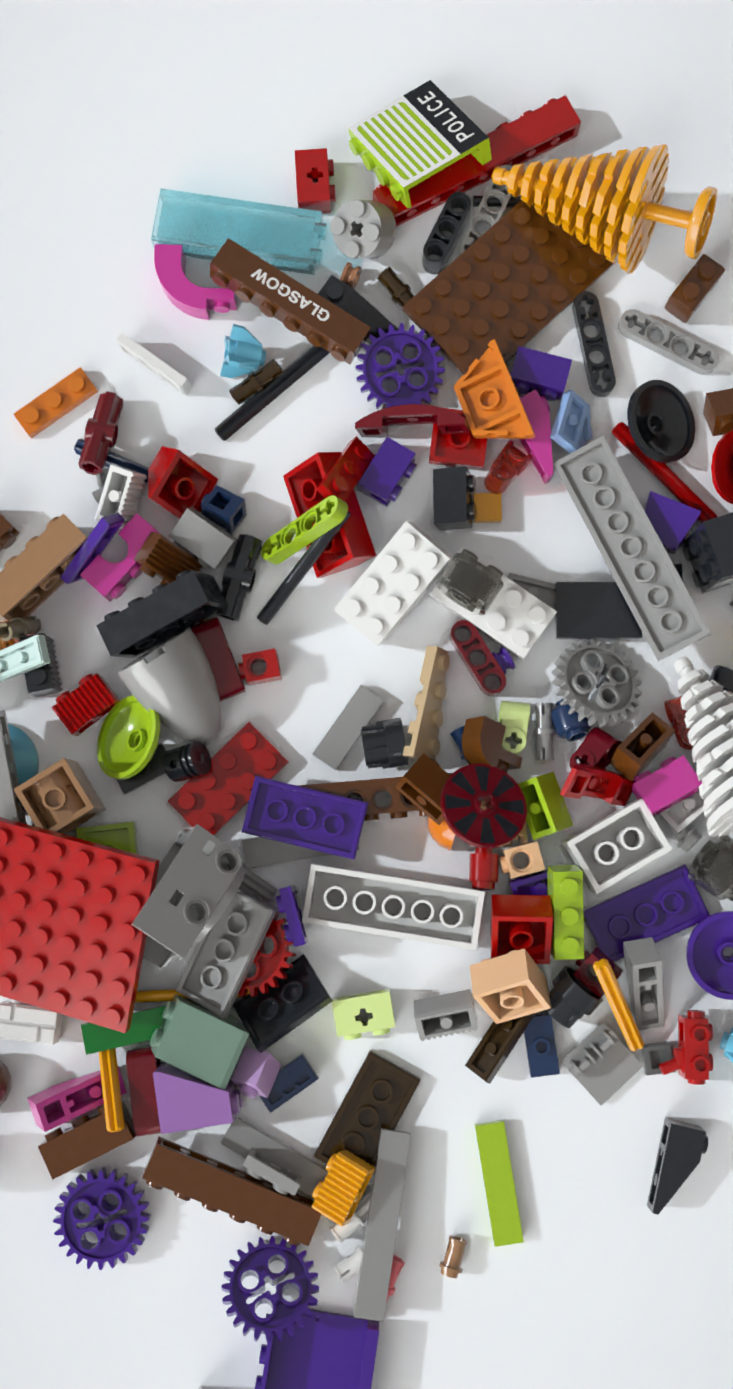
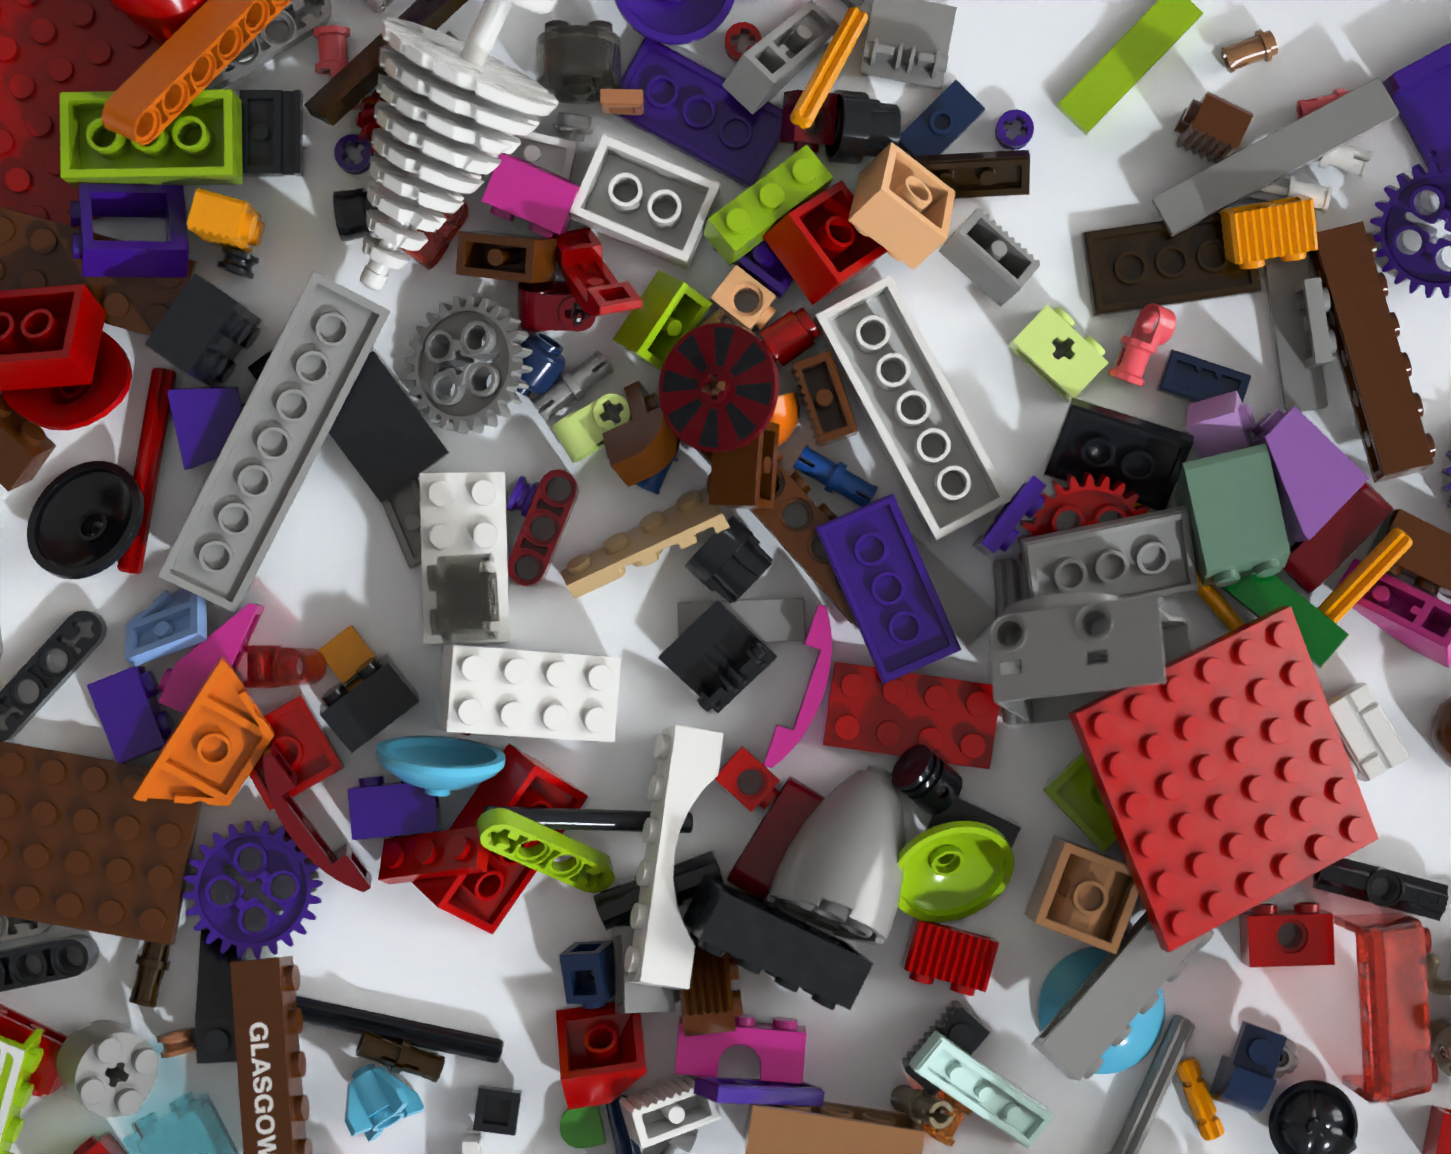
camera: 135 degrees left, 5 degrees up
none -> medium azure dish [375,735,505,797]
none -> black plate [473,1085,522,1136]
none -> bright green tile [560,1105,606,1148]
none -> nougat tile [600,89,644,115]
none -> white arch [624,724,724,990]
none -> black hinge [658,599,777,713]
none -> red bush [725,22,762,63]
none -> dark pink slope [763,604,832,768]
none -> reddish brown brick [790,351,858,447]
none -> blue pin [793,445,879,507]
none -> dark purple bush [995,109,1034,151]
none -> coral connector [1108,303,1176,387]
none -> reddish brown brick [1174,91,1254,164]

